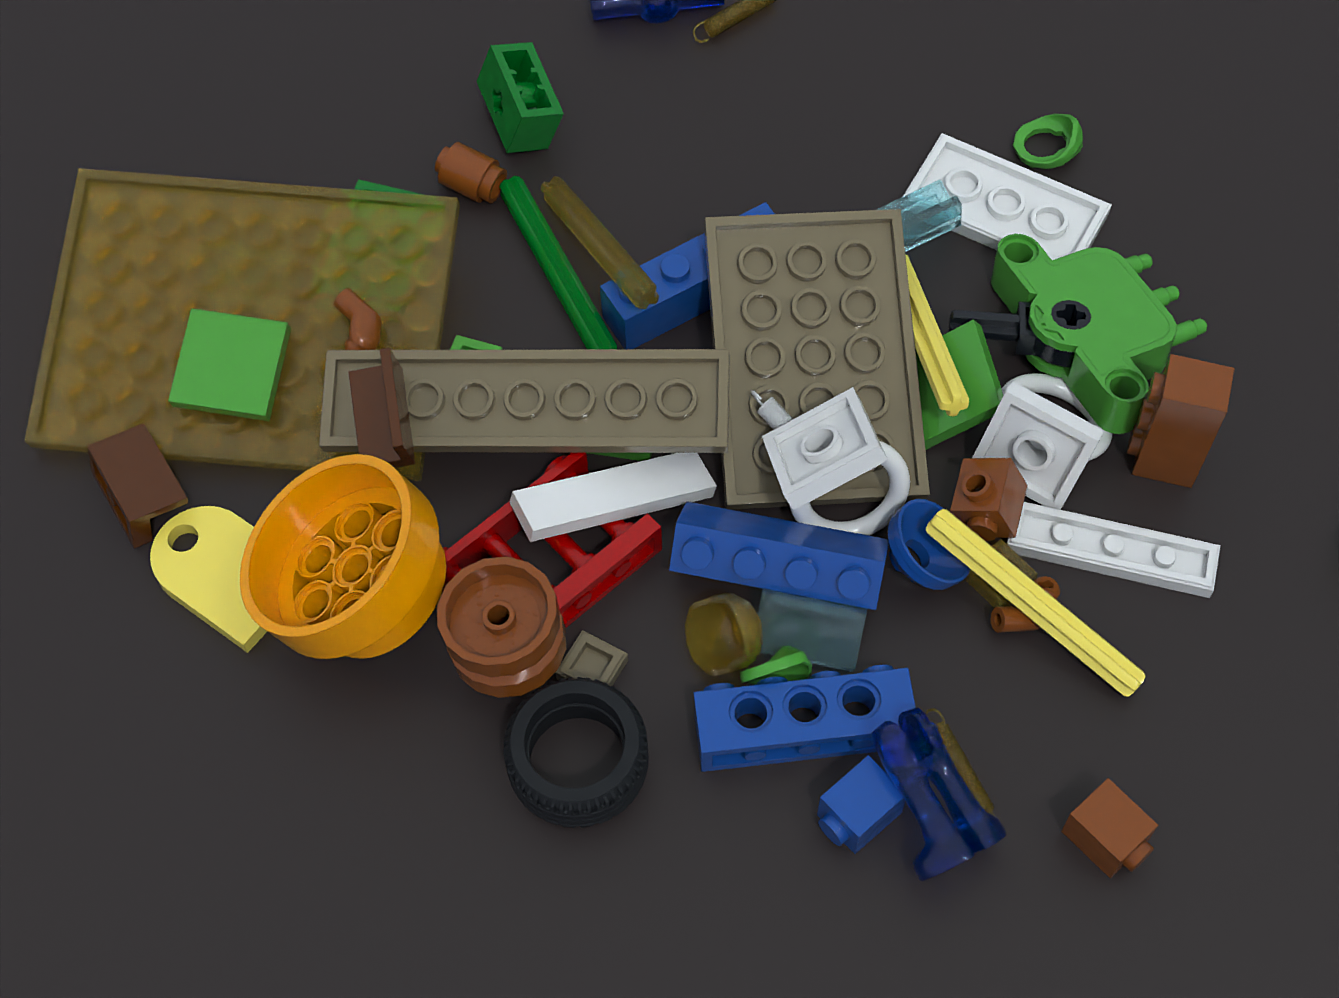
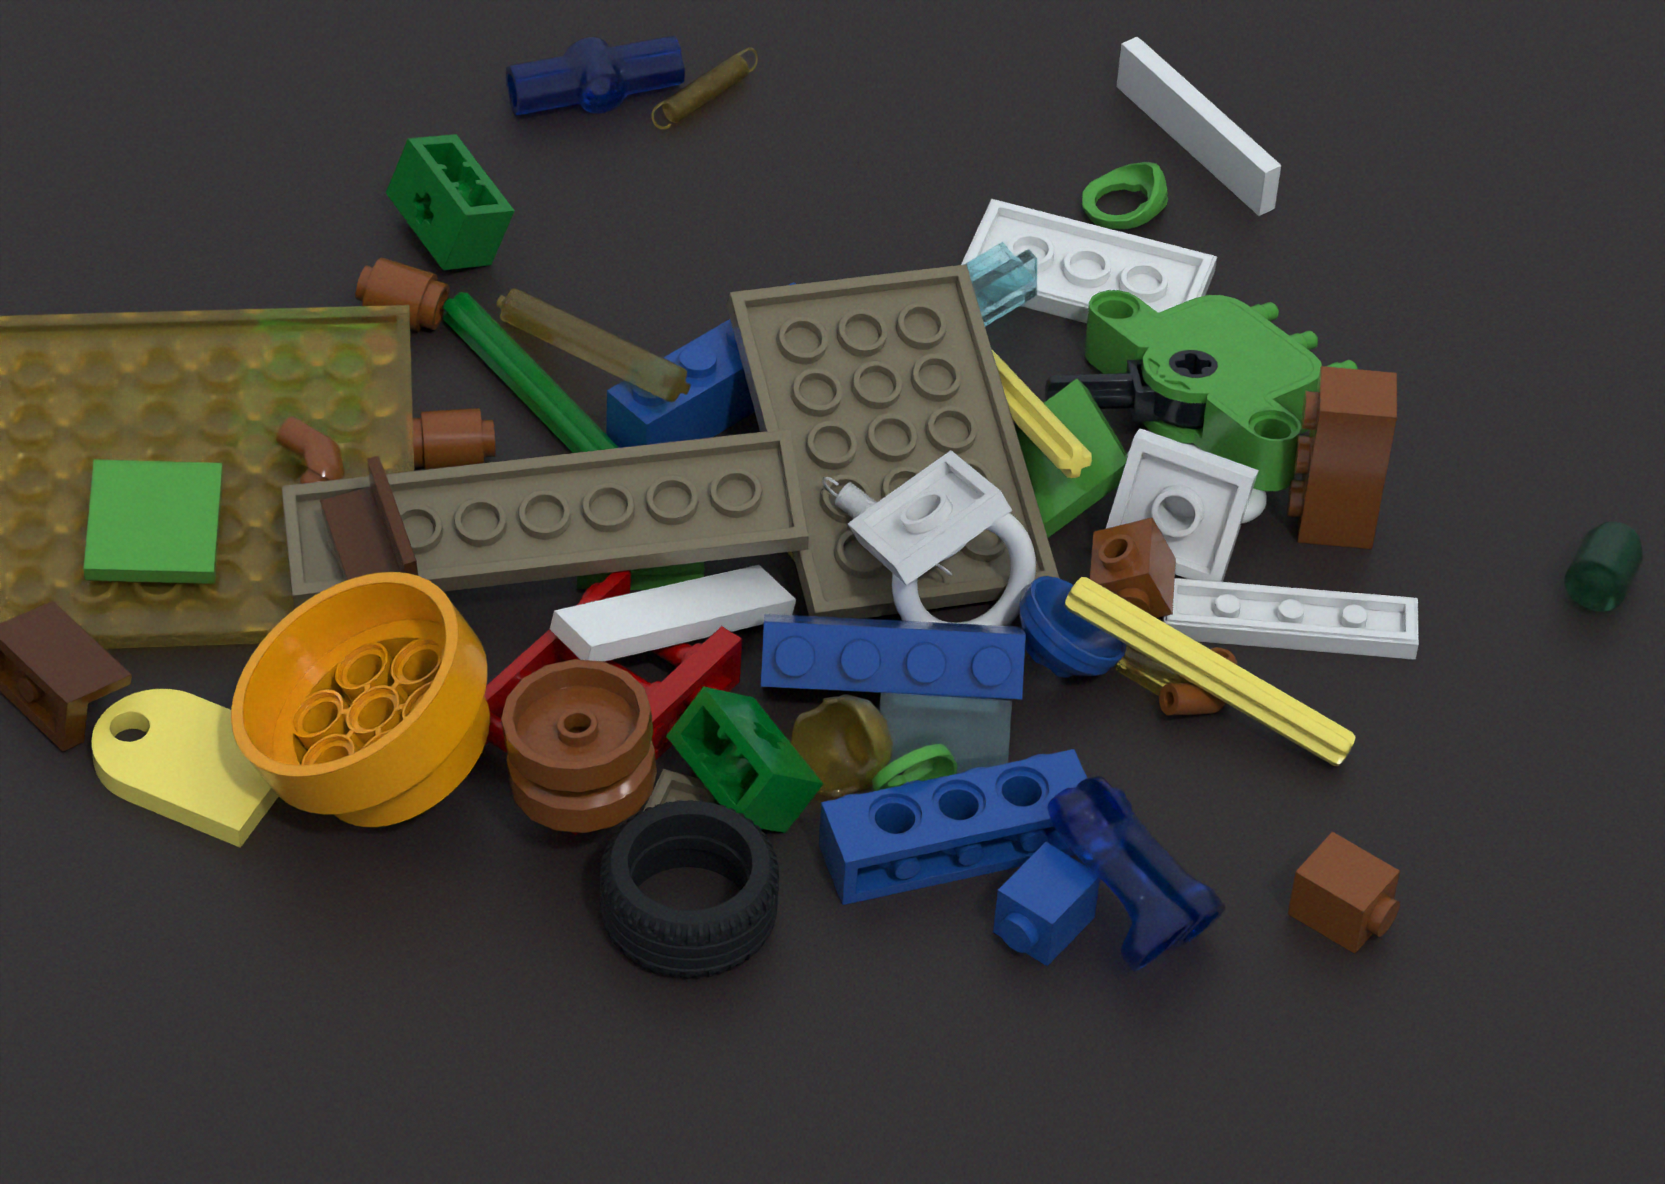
camera: 15 degrees left, 15 degrees down
none -> dark orange brick [405,408,496,470]
none -> green brick [666,686,824,833]
none -> white tile [1116,37,1281,216]

